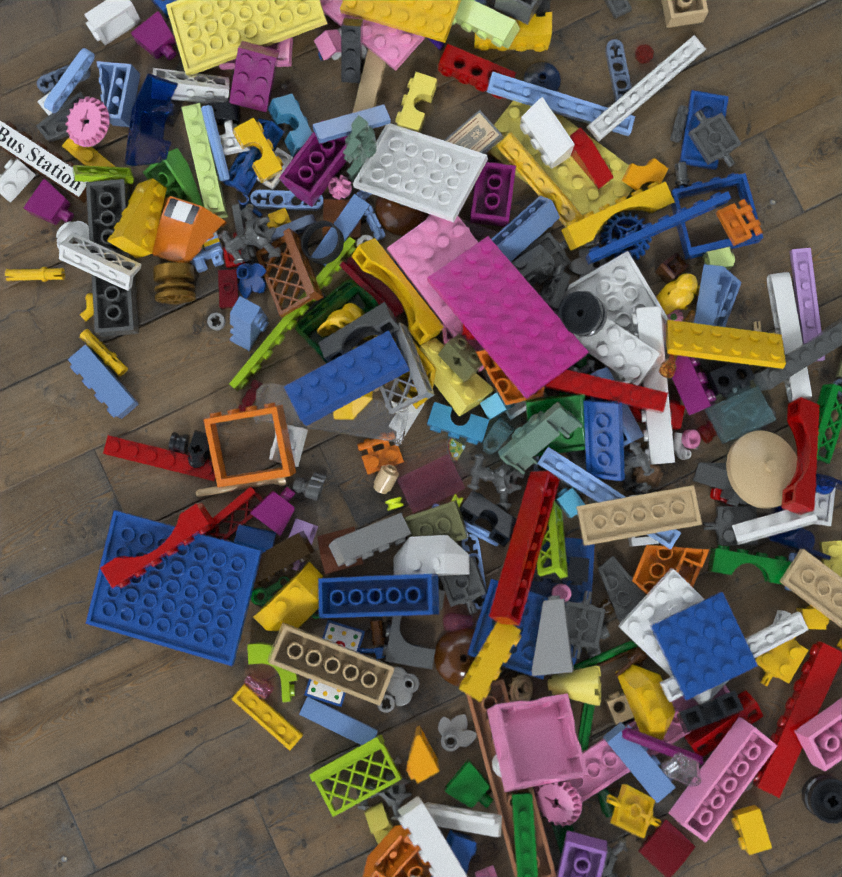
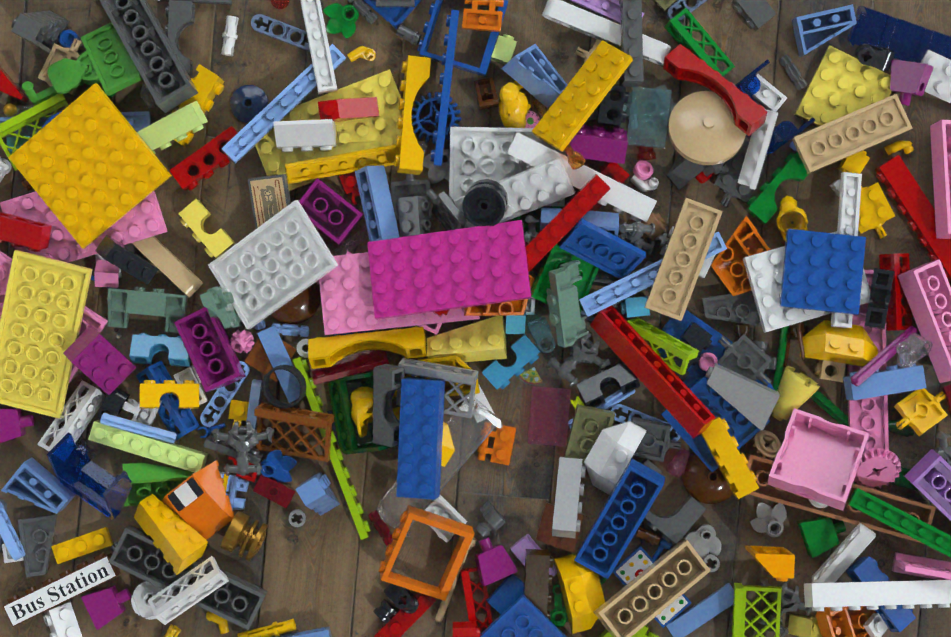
camera: 60 degrees left, 5 degrees up
bright pink gear [65,97,110,147] -> none
lime tile [72,165,134,184] -> none
medium blue tile [313,105,391,144] -> none
tan brick [373,464,399,494] -> none
neon yellow bush [385,497,404,511] -> none
olive brick [438,333,483,383] -> none
light orange tile [622,158,668,191] -> none
none -> sand green bracket [107,287,187,333]
none -> white pin [221,16,239,56]
none -> green plate [323,3,359,39]
none -> red plate [339,172,360,206]
none -> yellow arm [347,46,376,62]
none -> yellow piece [776,195,808,242]

